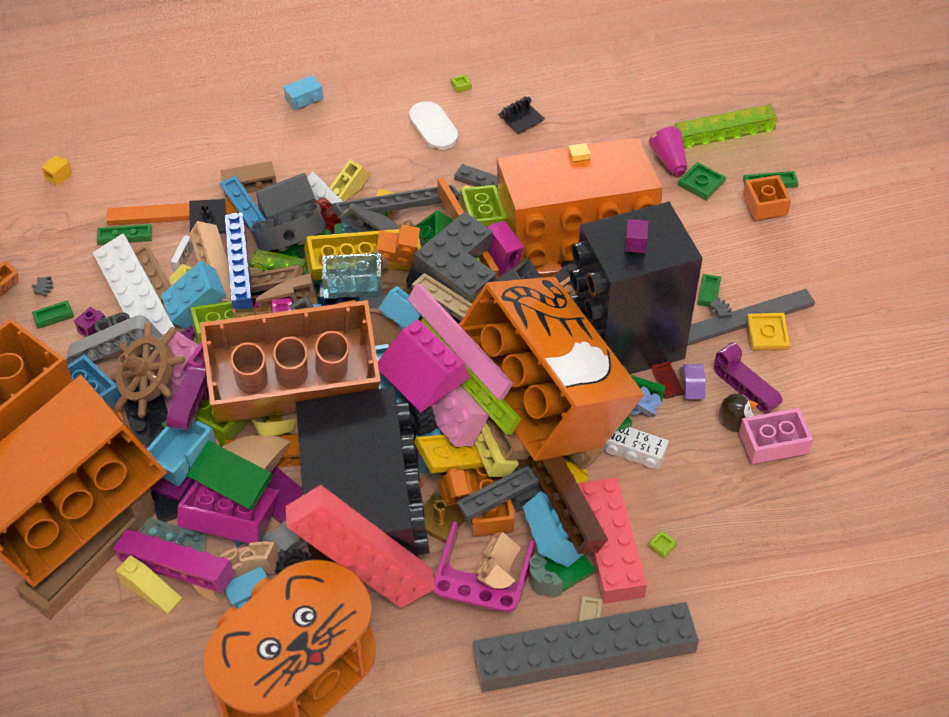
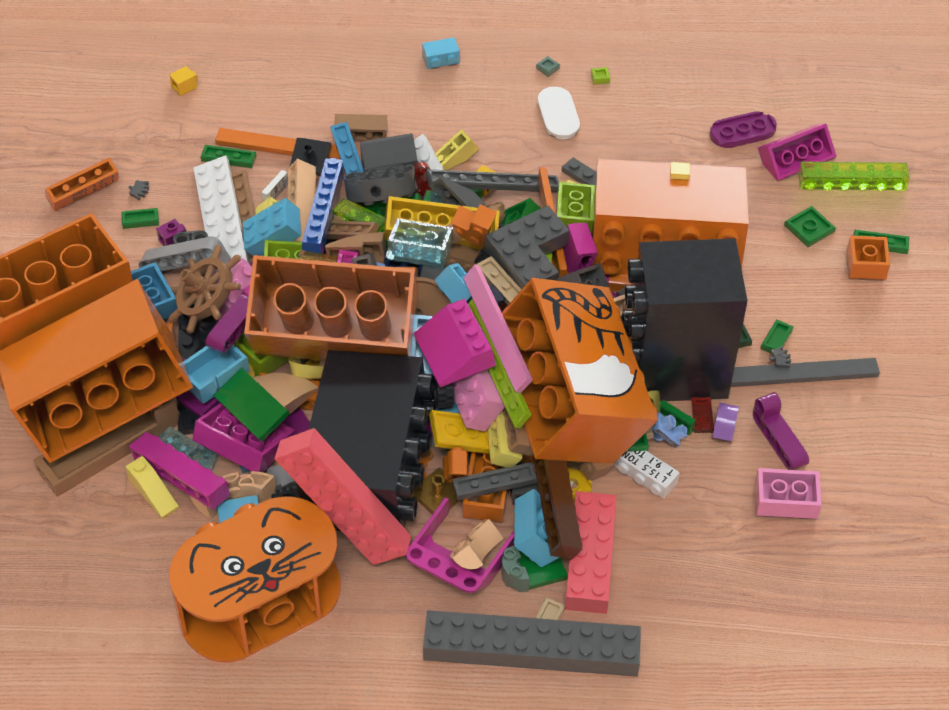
camera: 15 degrees right, 0 degrees up
black hinge [498,96,545,134] -> none
magenta brick [625,219,648,253] -> none
dark pink cone [648,126,687,176] -> none
lime tile [648,530,678,559] -> none
dark brown piece [719,394,757,432] -> none
yellow tile [746,313,790,350] -> none
none -> sand green tile [536,56,560,77]
none -> magenta tile [709,111,777,148]
none -> dark pink slope [758,123,837,180]

